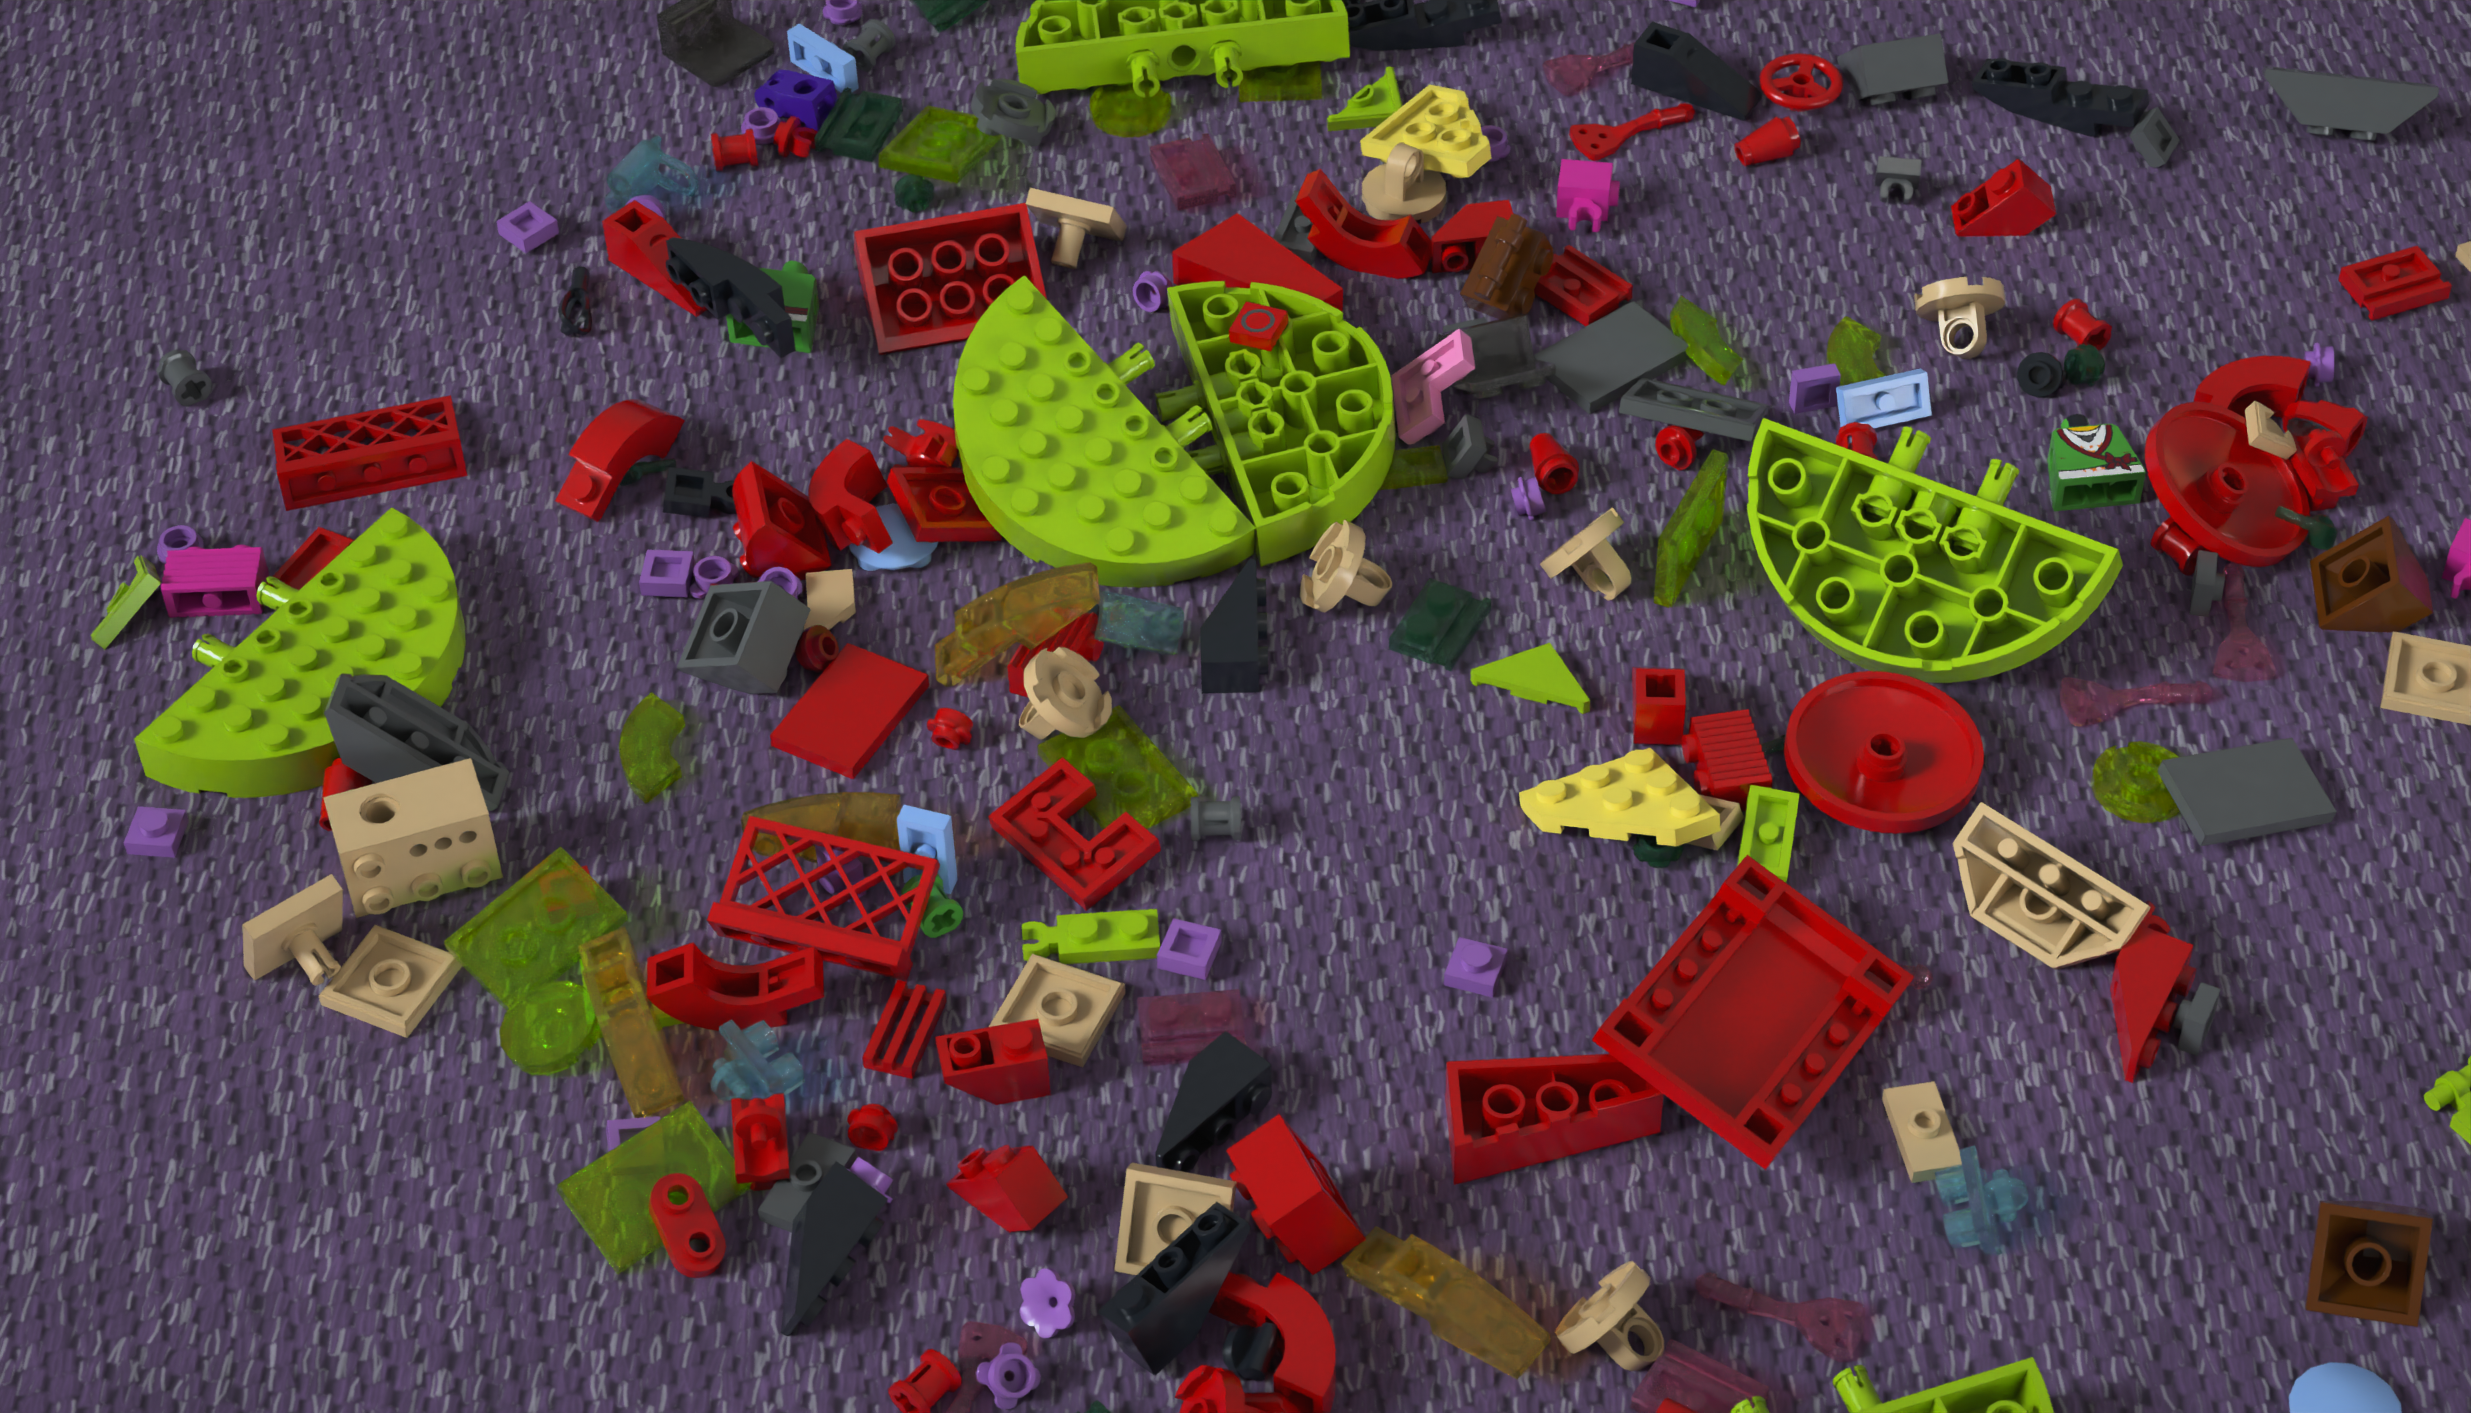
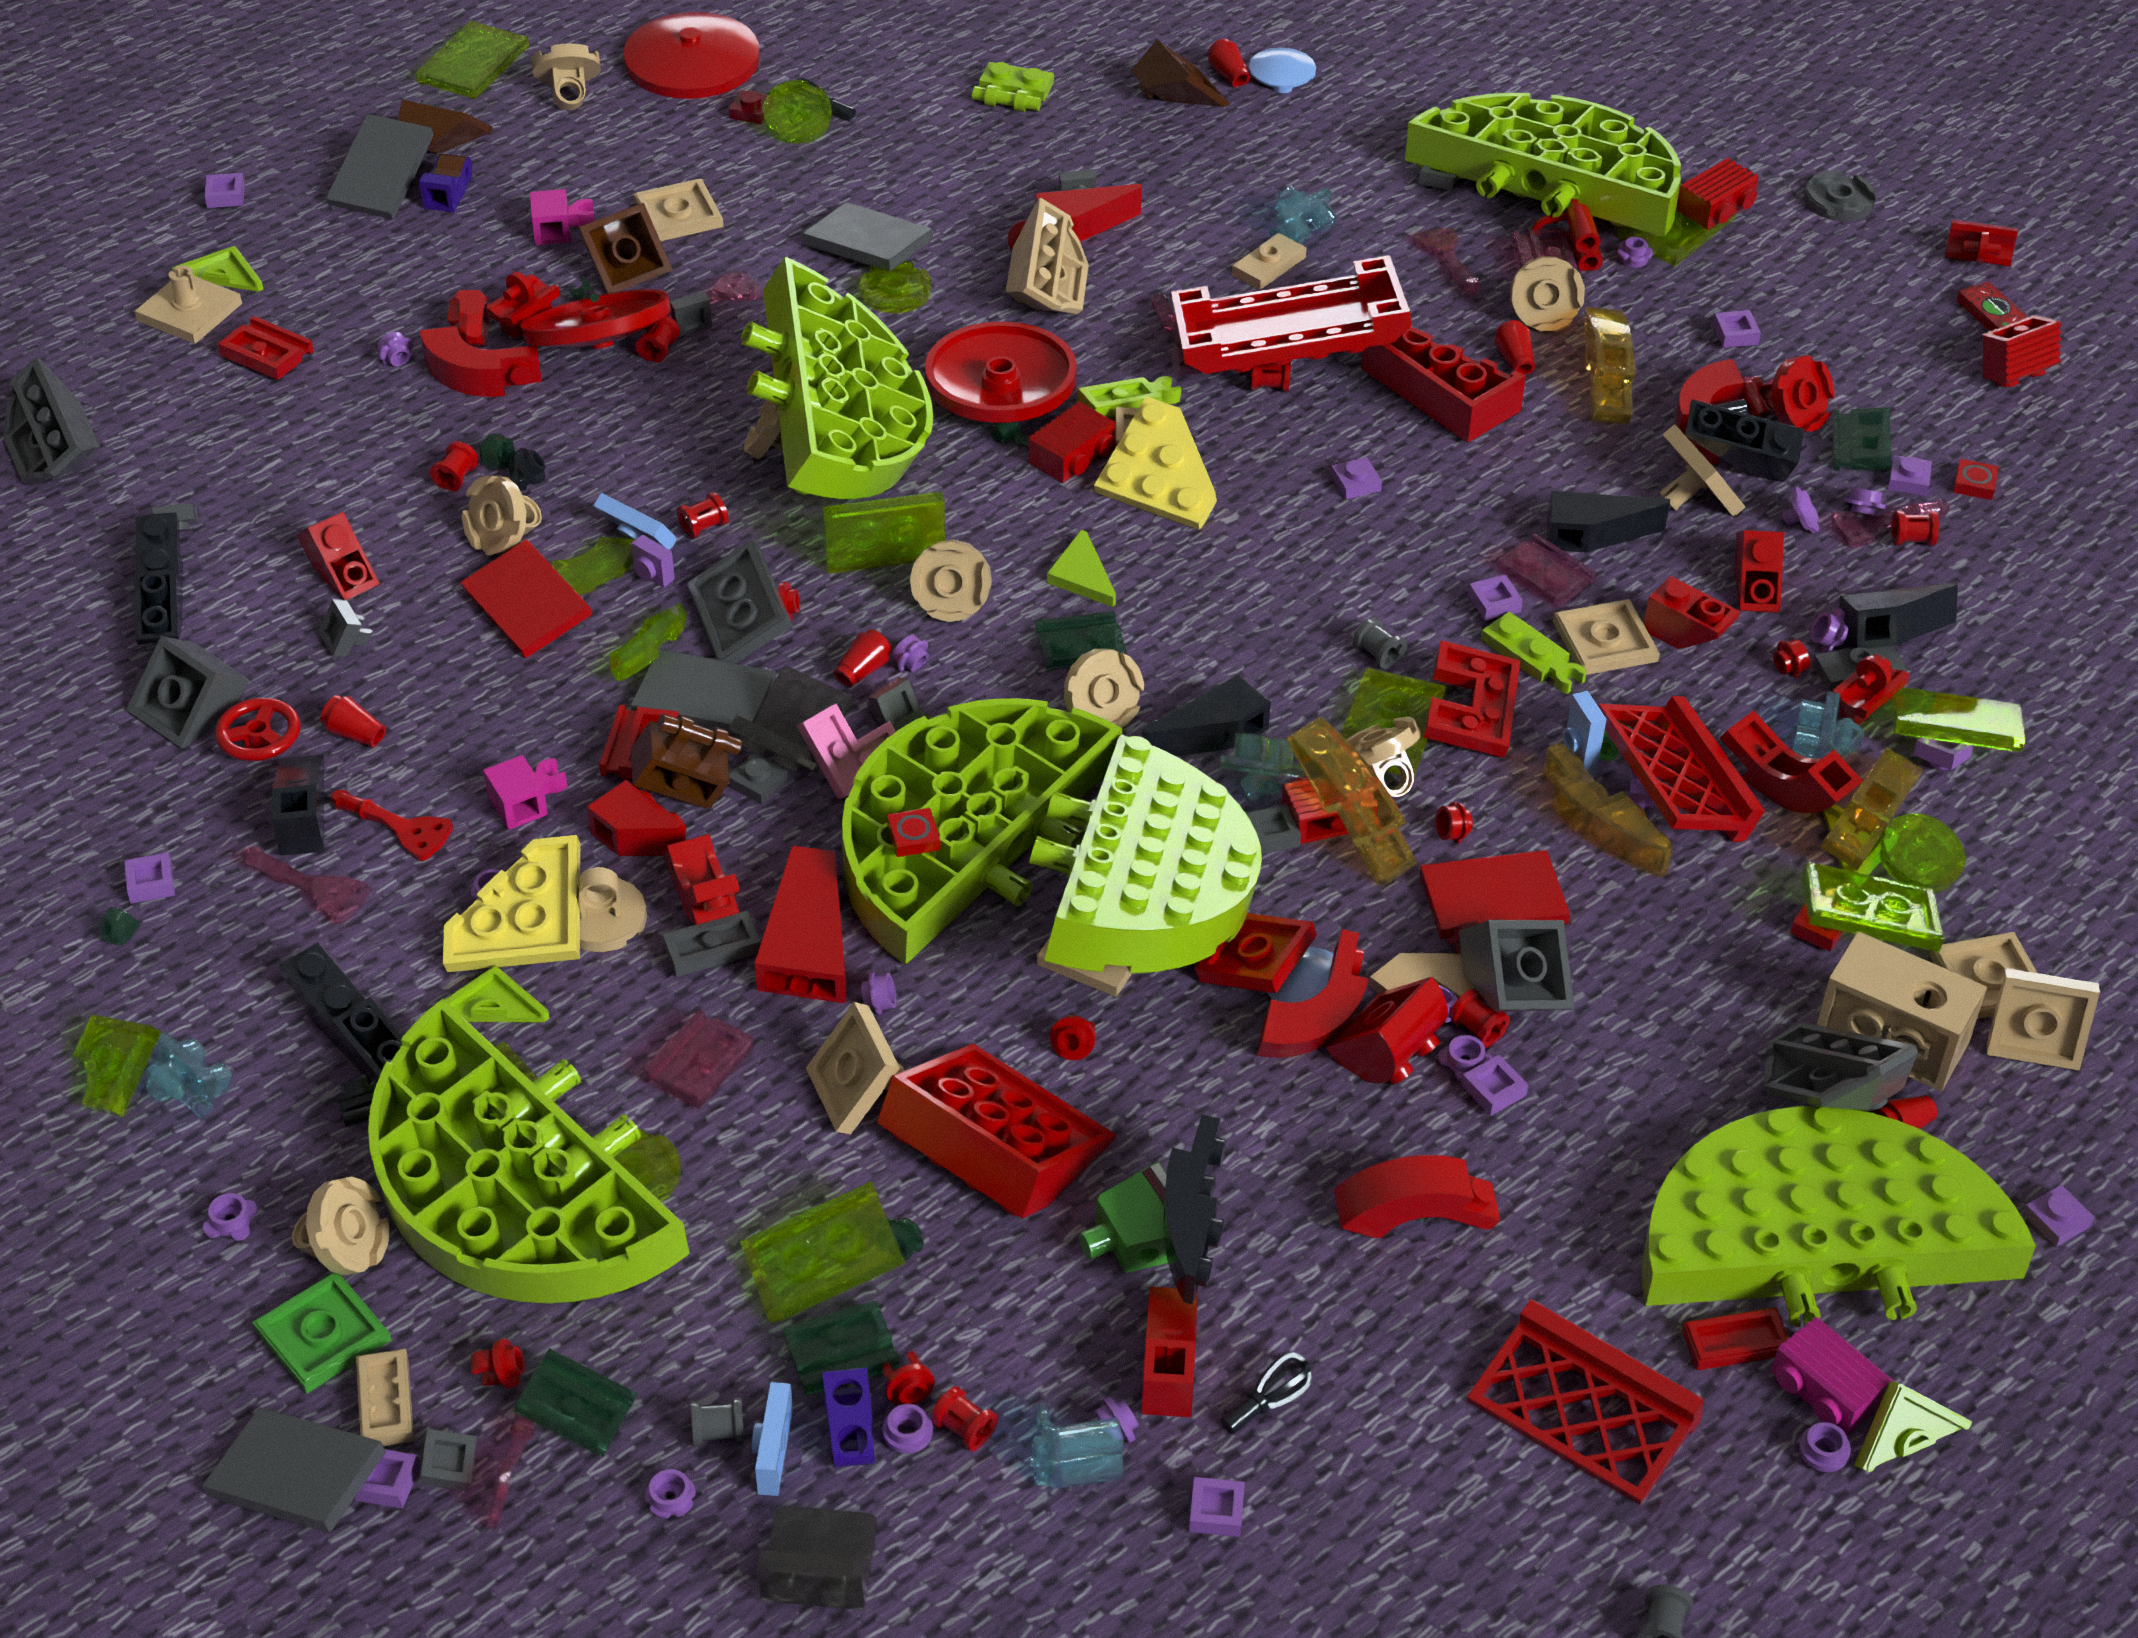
camera: 130 degrees left, 0 degrees up
clear neon green tile [619,692,686,803] -> none
red plate [649,1173,726,1278] -> none
black plate [663,467,736,518] -> none
red tile [862,980,947,1079] -> none
red piece [883,419,959,468] -> none
dark grey plate [971,78,1056,146] -> none
red brick [1226,1114,1366,1275] -> none
red slope [1632,667,1686,745] -> none
bright green torso [2047,414,2146,511] -> none
tan tile [2245,401,2297,460] -> none
none -> red tile [460,539,593,658]
none -> red cone [1207,39,1250,88]
none -> red cone [1494,320,1535,375]

